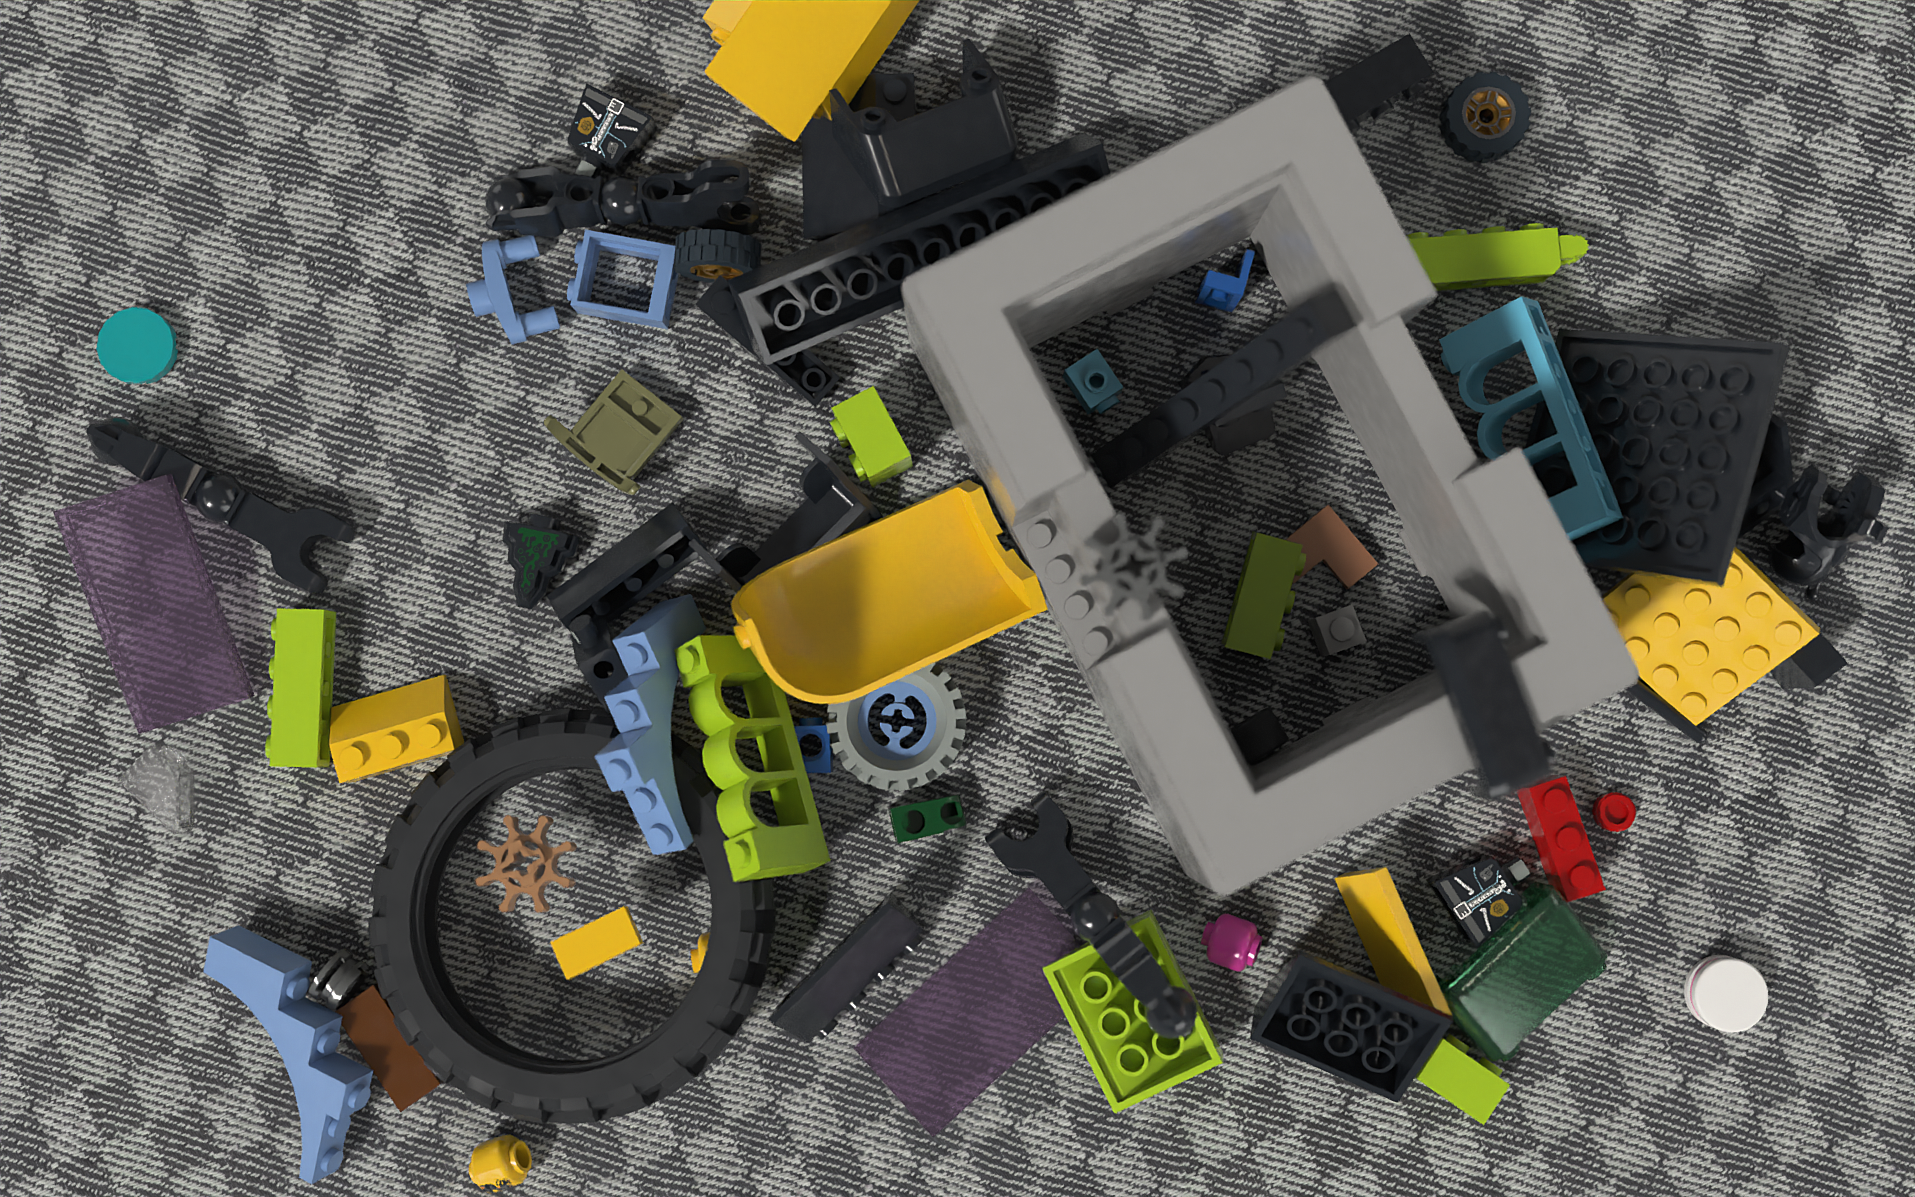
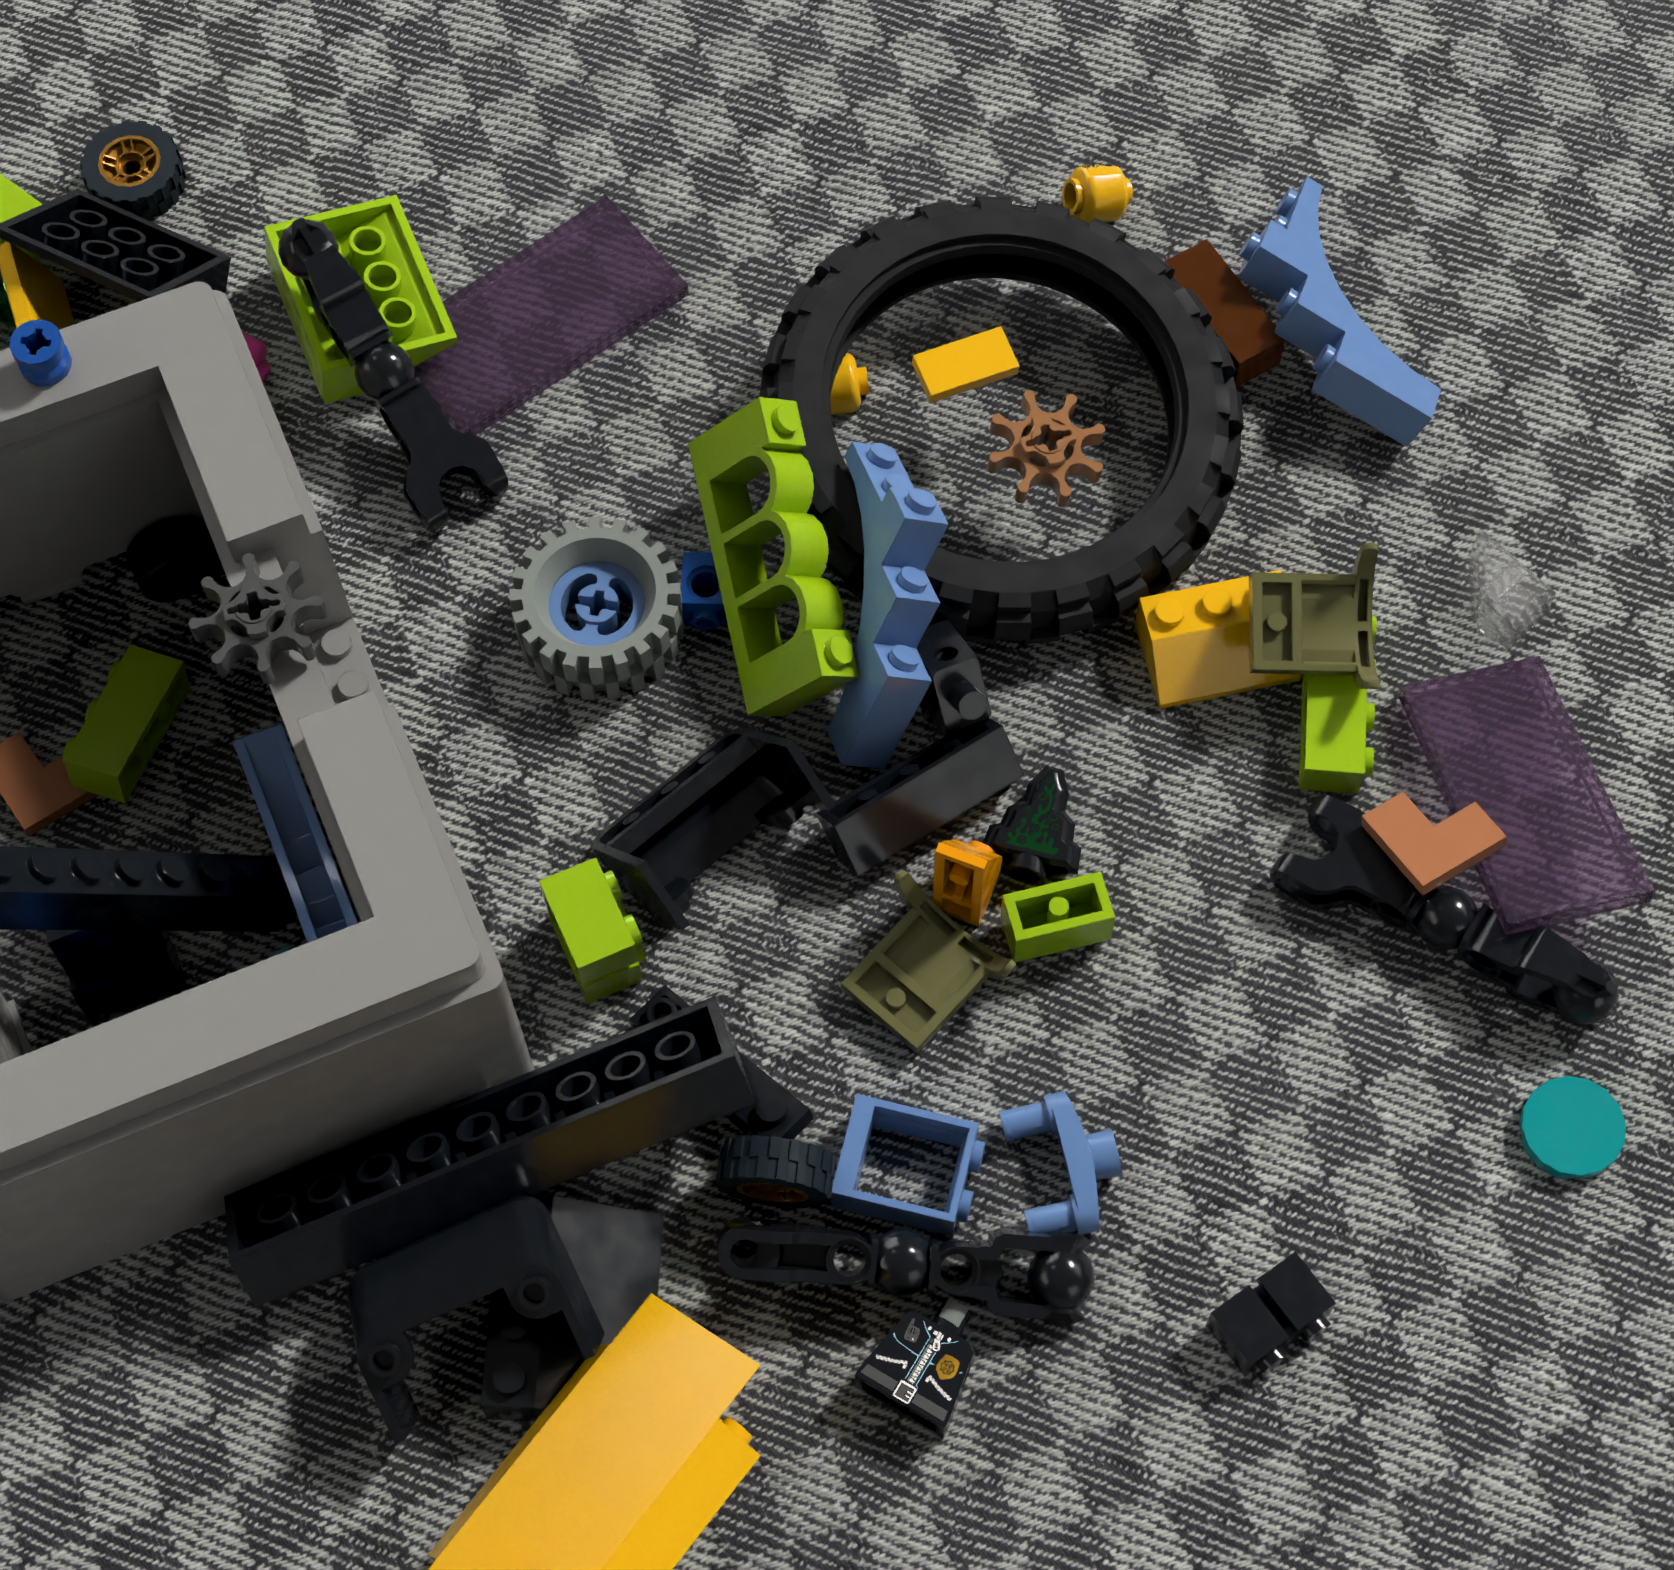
camera: 175 degrees left, 20 degrees down
dark grey wheel [308,948,371,1012] -> none
yellow panel [731,480,1048,704] -> none
black slope [768,892,924,1043] -> none
dark green leg [888,794,967,843] -> none
light grey brick [1308,604,1367,657] -> none
none -> blue wheel [9,320,72,386]
none -> black wheel [80,120,186,220]
none -> medium blue arch [233,723,358,943]
none -> light orange slope [933,839,1002,927]
none -> lime brick [1000,871,1115,963]
none -> black piece [1205,1251,1336,1377]
none -> olive piece [1249,542,1381,689]
none -> nougat tile [1361,792,1507,896]

